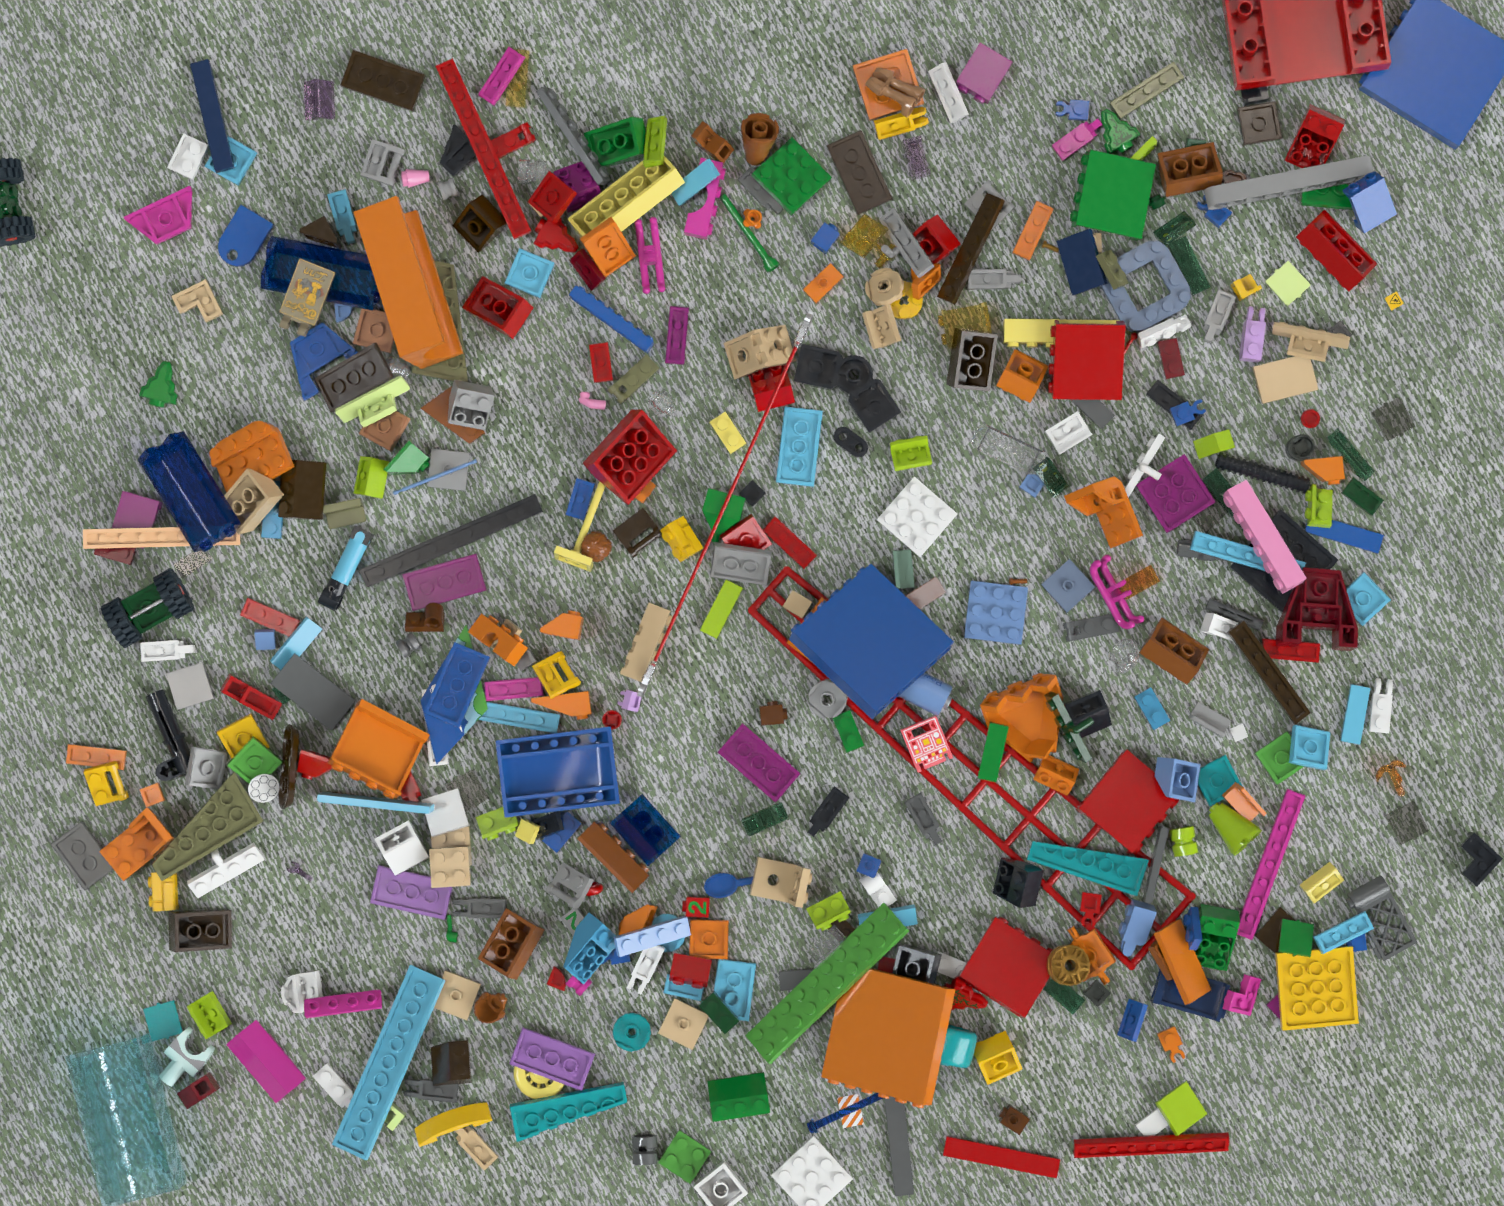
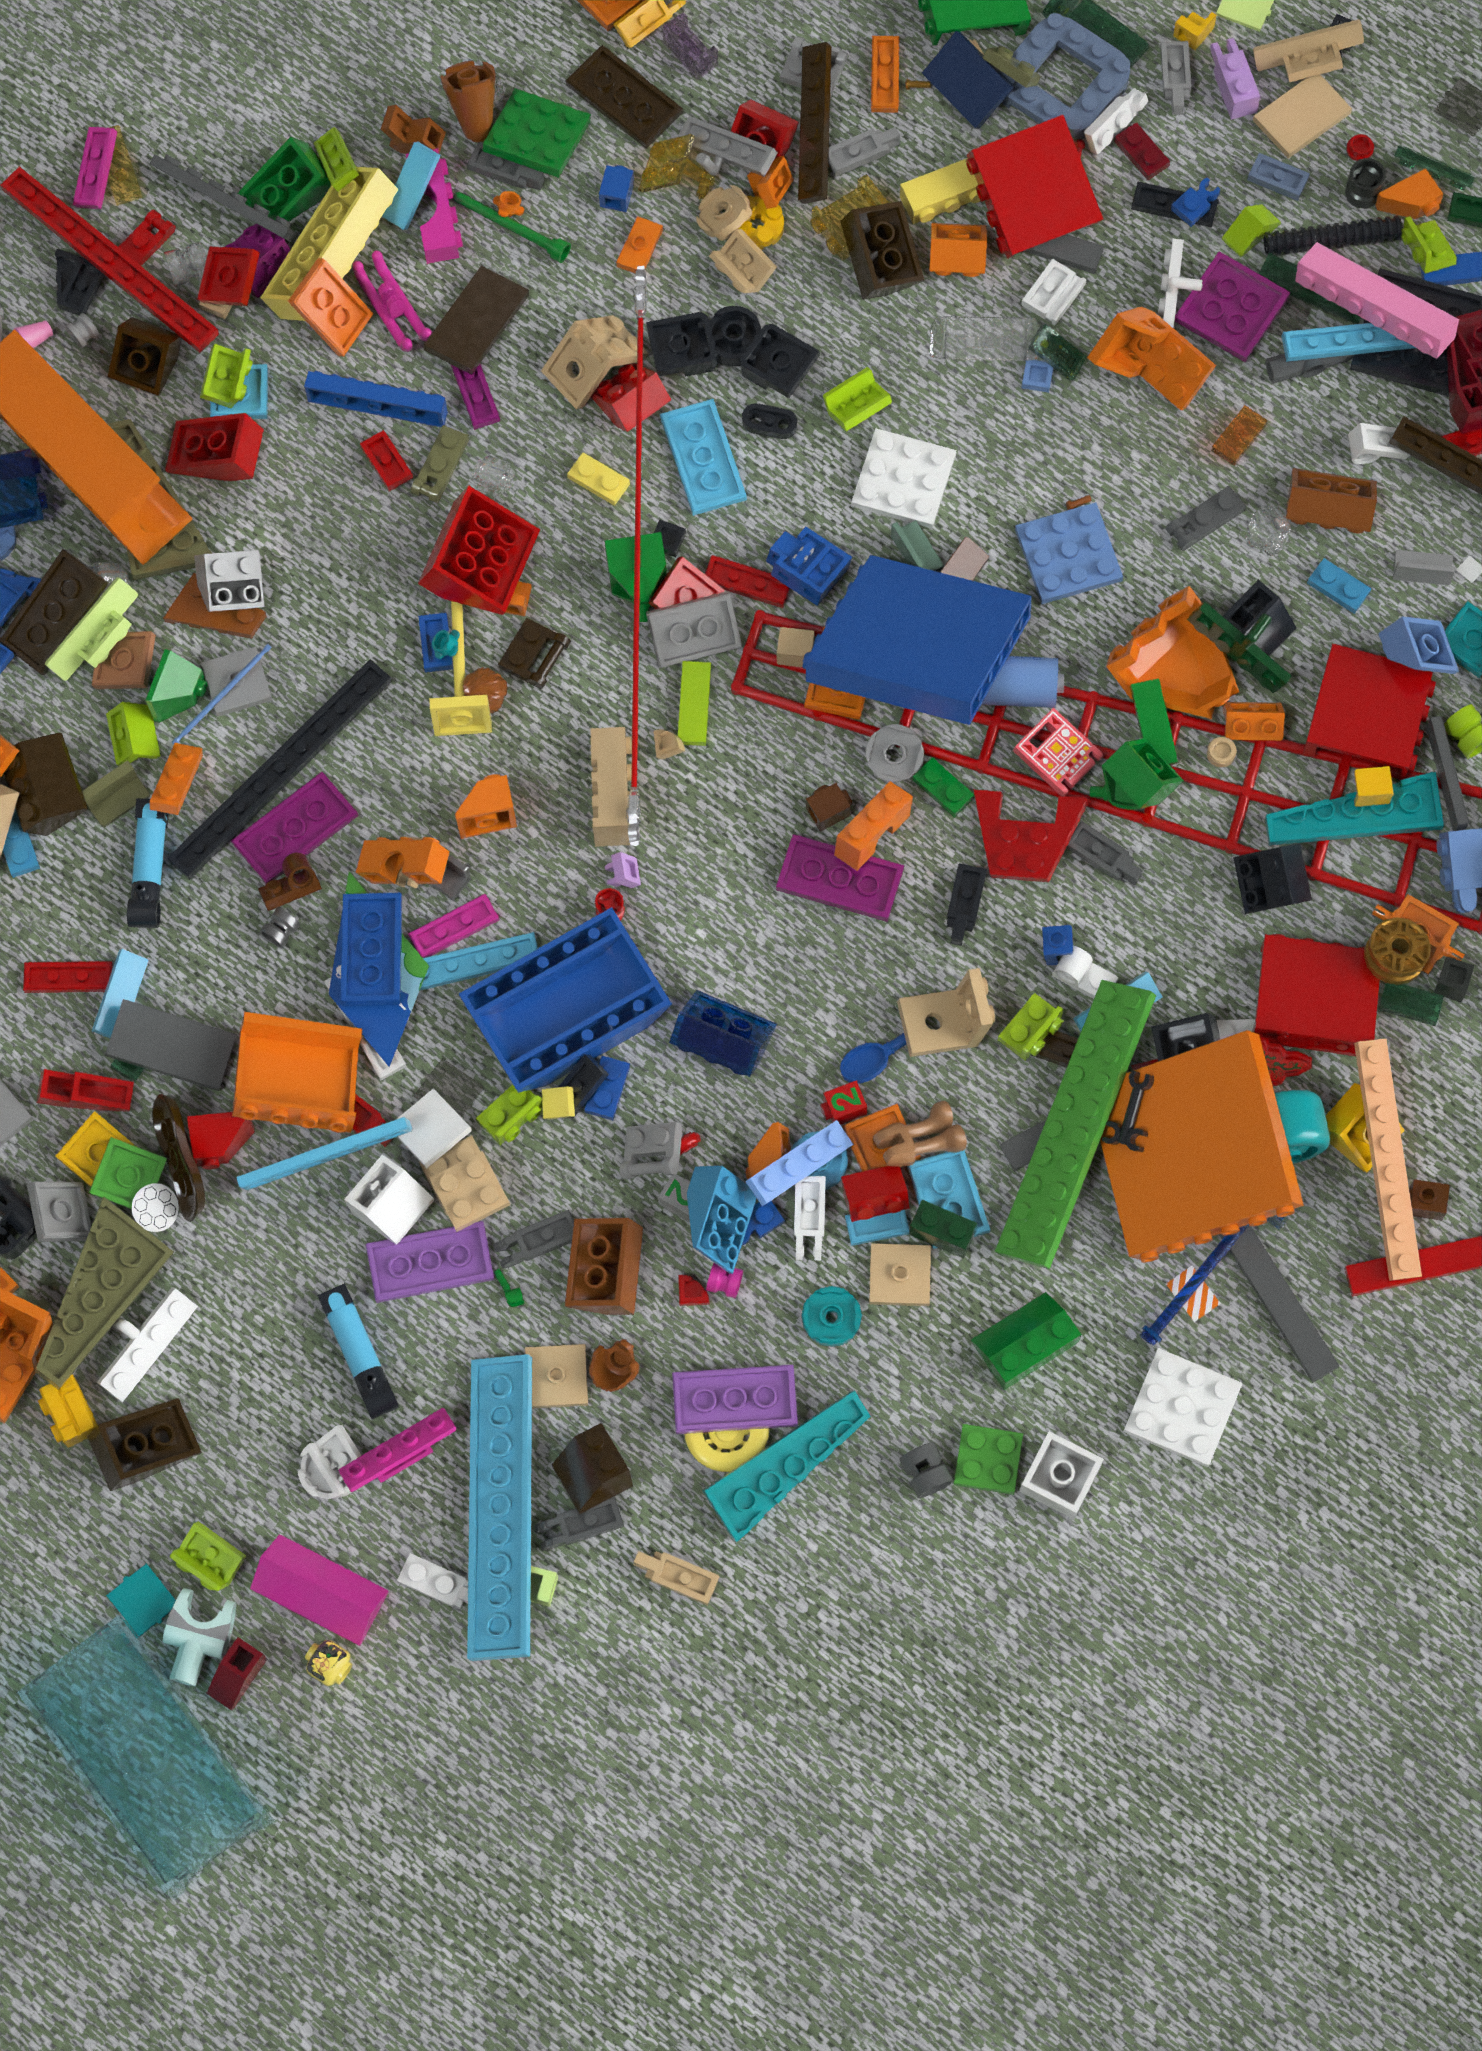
camera: 25 degrees left, 15 degrees down
medium blue tile [254,629,276,650] -> none
clear purple hand [286,861,312,881] -> none
nougat plate [353,307,394,354] -> none
yellow slope [415,1102,492,1147] -> none
orange slope [531,691,592,720] -> none
yellow plate [532,651,581,699] -> none
red rock [533,217,579,253] -> none
dark red plate [569,248,606,291] -> none
dark orange slope [577,821,650,893] -> none
bright pink arm [578,392,606,410] -> none
yellow brick [660,516,703,563] -> none
clear green animal [741,802,788,836] -> none
clear panel [806,925,846,969] -> none
sand blue plate [1041,559,1095,613] -> none
red plate [1079,892,1102,927] -> none
dark pink piece [1090,555,1144,629] -> none
dark grey pin [1205,598,1264,631] -> none
none -> orange plate [150,743,203,815]
none -> lime bracket [200,344,253,408]
none -> light yellow head [305,1640,353,1686]
none -> piece [317,1283,400,1420]
none -> dark brown tile [424,266,529,375]
none -> teal plate [432,630,460,659]
none -> tan tile [654,729,685,759]
none -> blue piece [766,526,852,606]
none -> orange arch [834,781,913,871]
none -> medium nougat piece [873,1101,967,1166]
none -> red wing [973,789,1089,883]
none -> green piece [1090,738,1184,810]
none -> black bar [1102,1070,1154,1152]
none -> tan tile [1207,737,1237,767]
none -> sand blue plate [1247,153,1310,201]
none -> yellow panel [1354,766,1394,807]
none -> light nougat plate [1354,1039,1422,1281]

